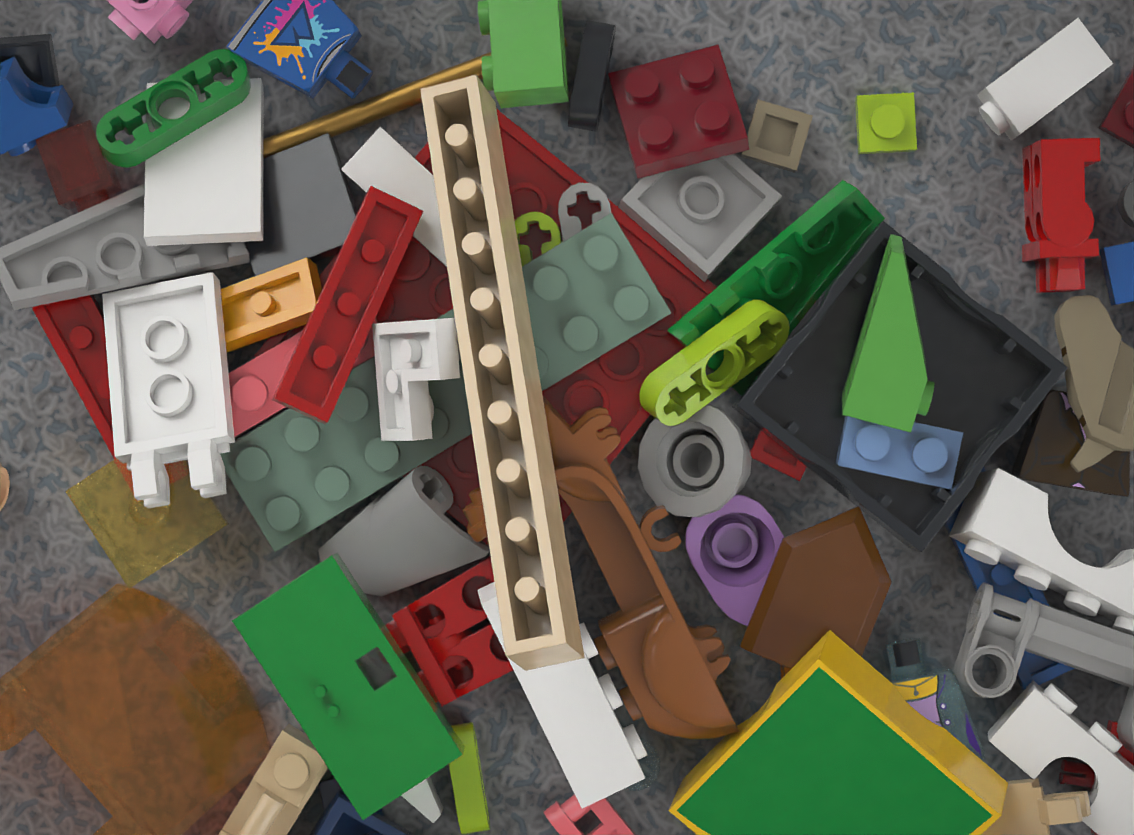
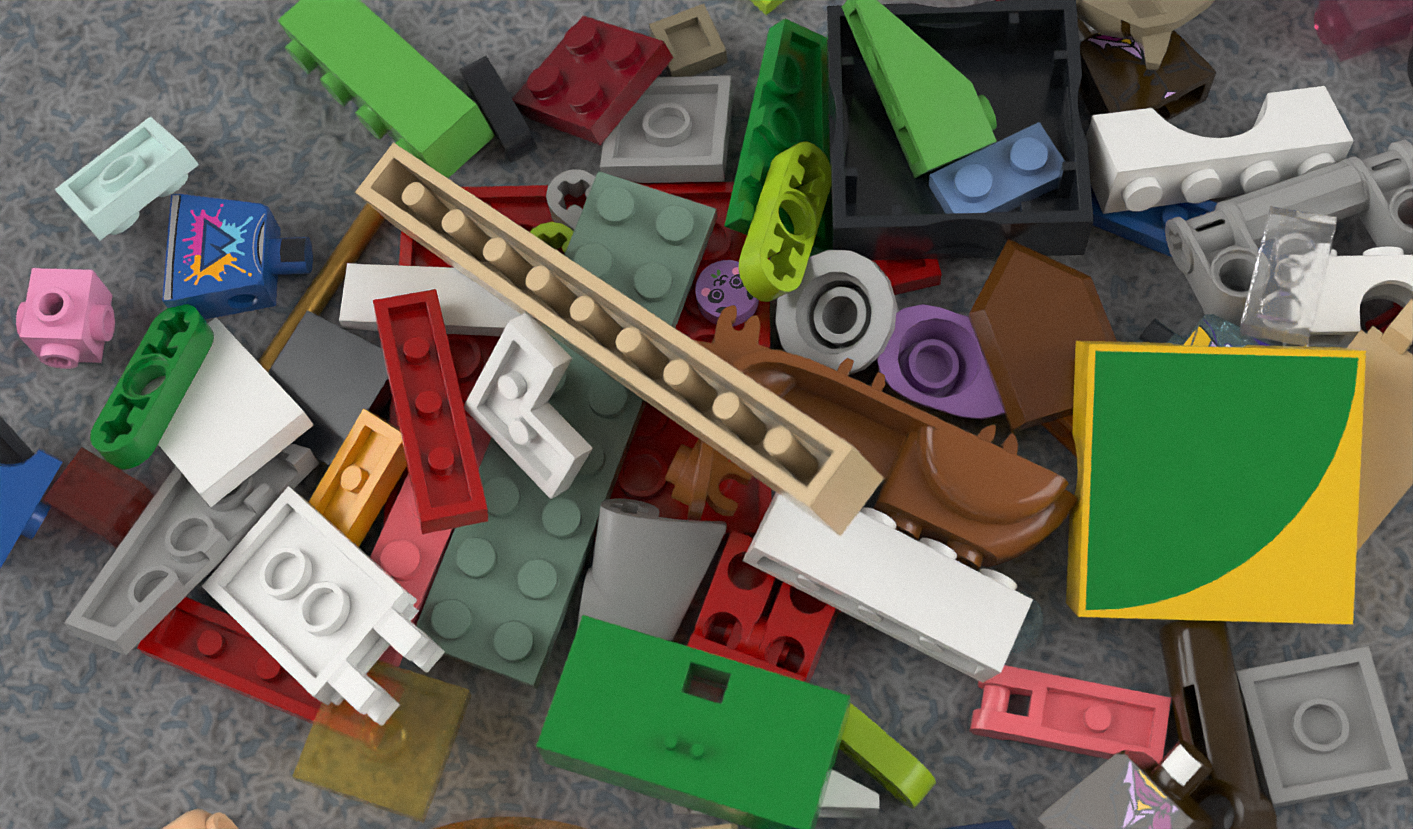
camera: 30 degrees left, 20 degrees down
none -> medium lavender tile [695,260,759,326]
none -> clear plate [1240,206,1337,347]

